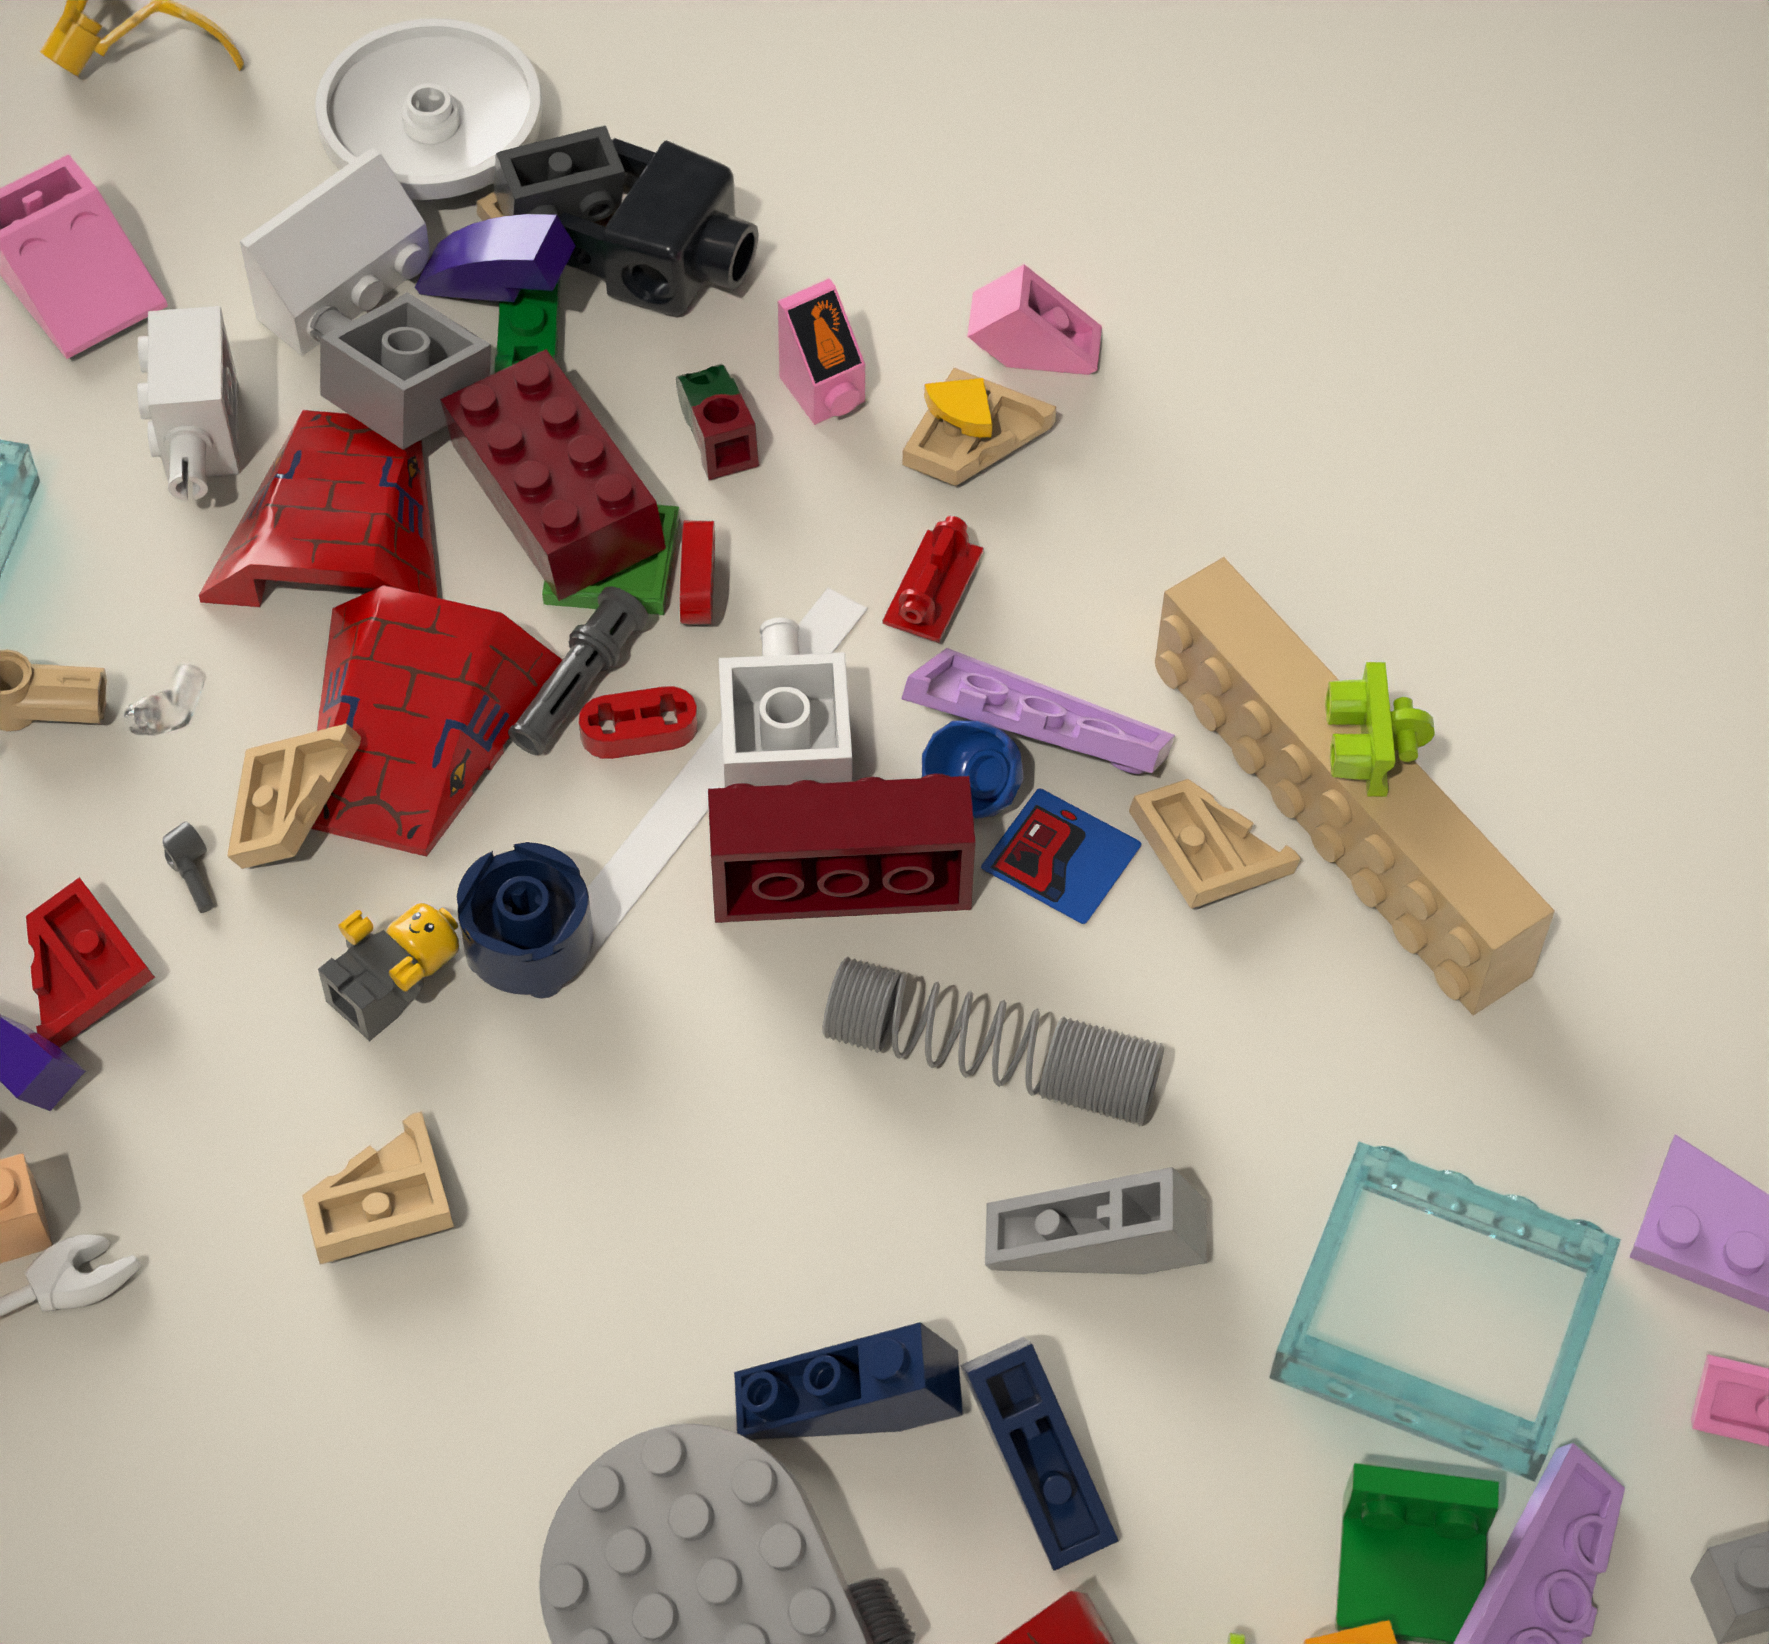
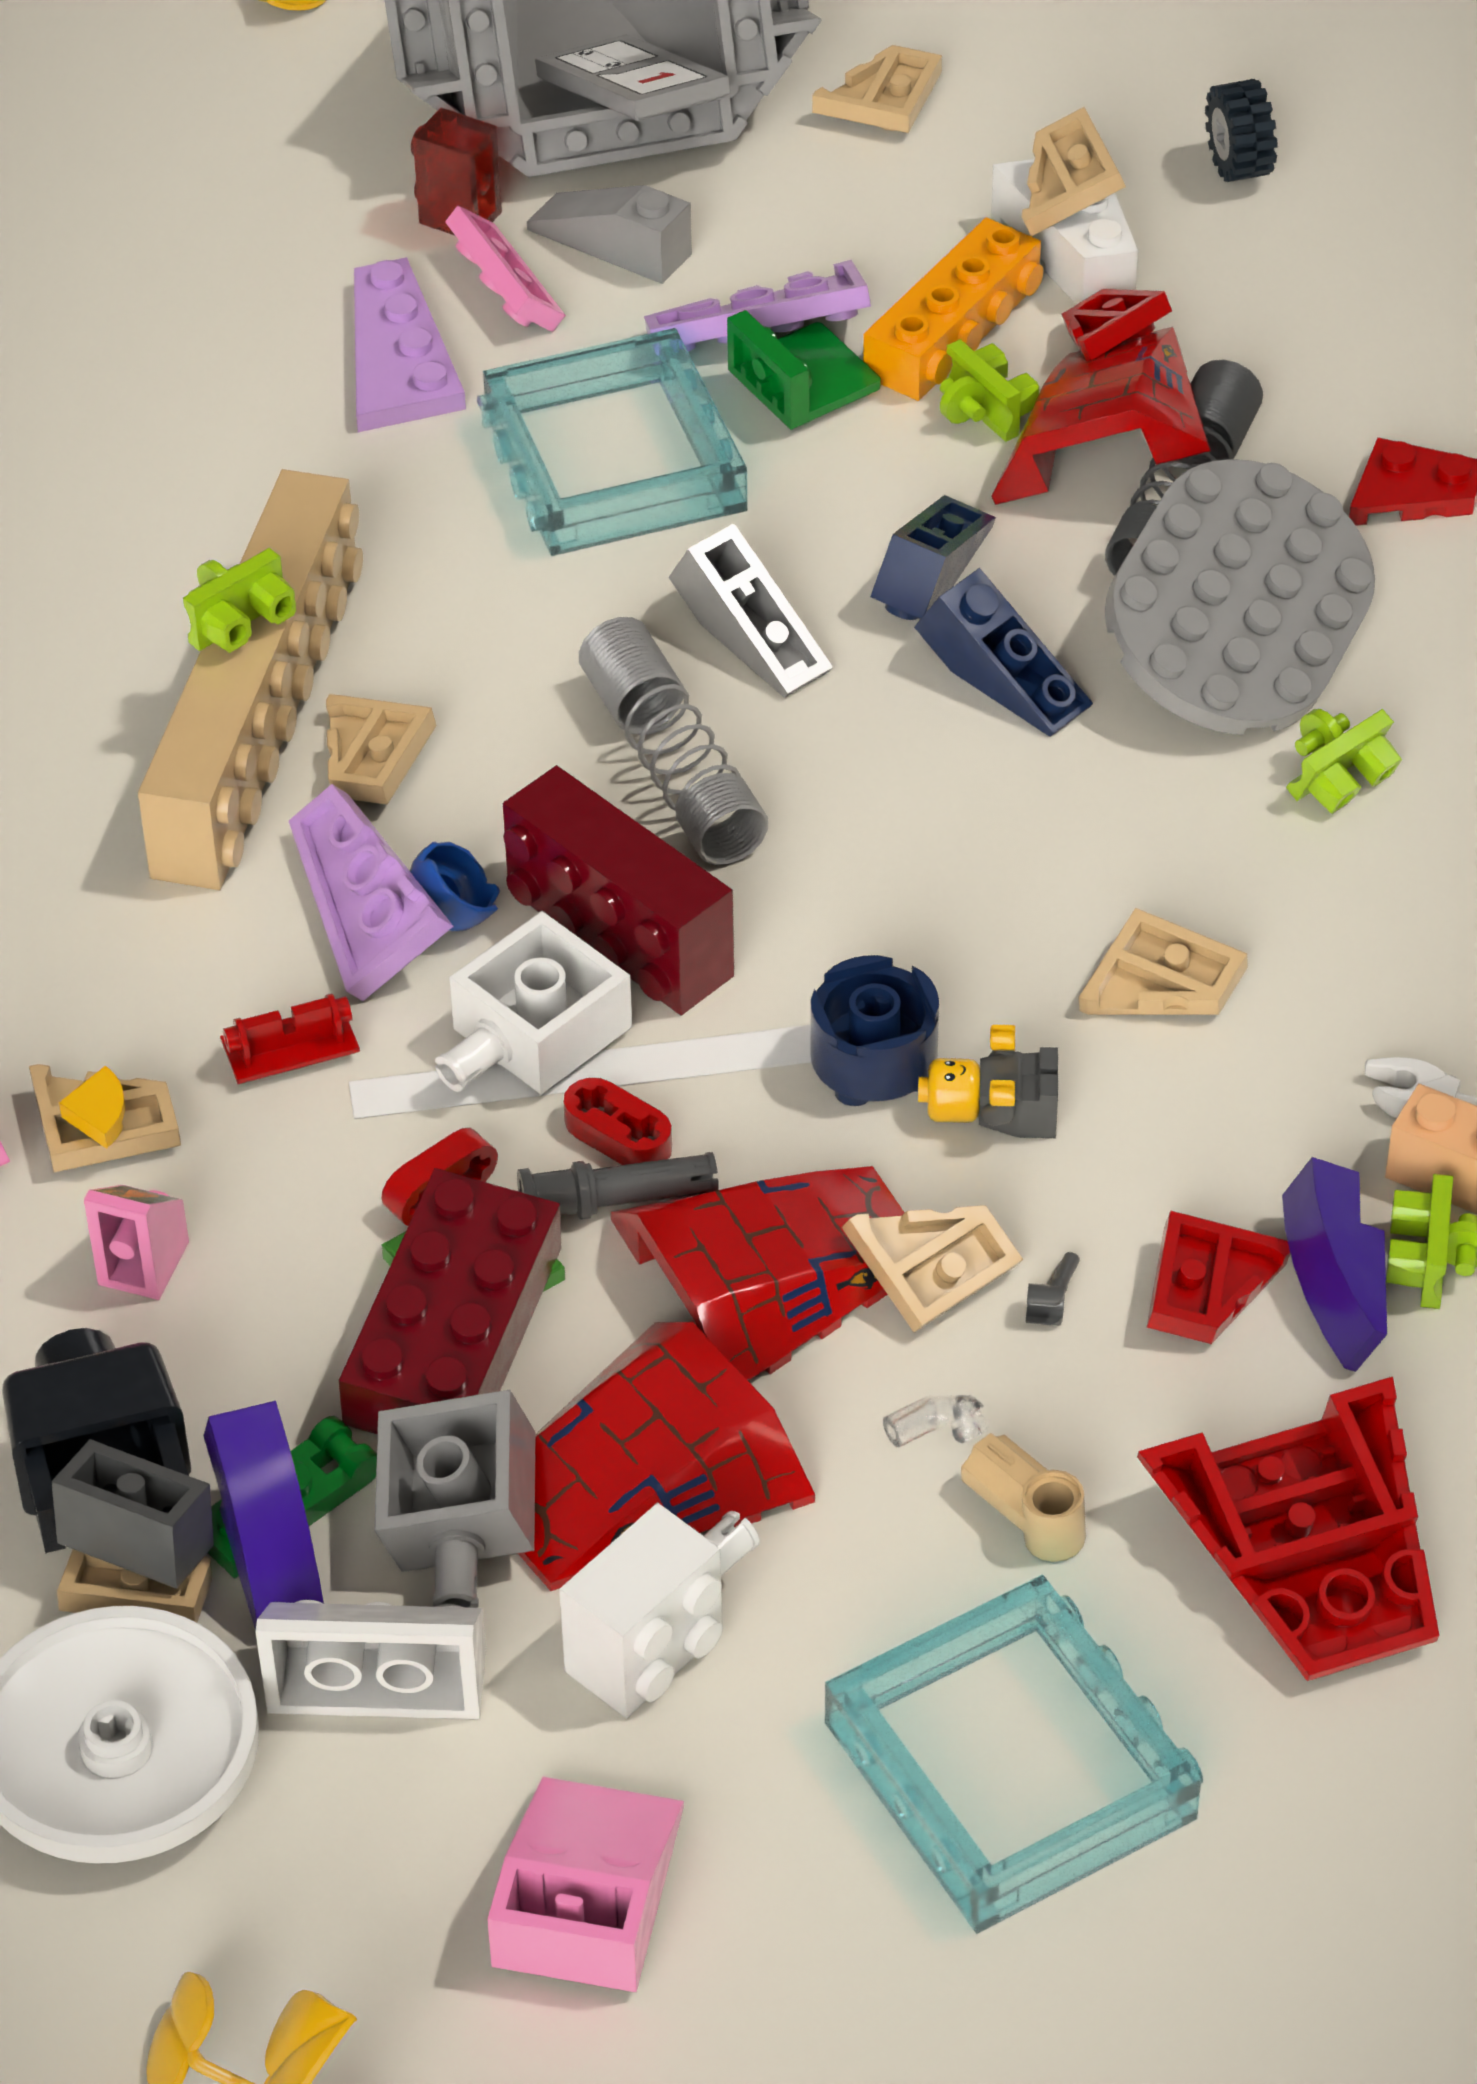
camera: 130 degrees left, 10 degrees down
dark red leg [676,364,759,480] -> none
sticker [981,788,1141,924] -> none
none -> lime hips [1286,709,1402,814]

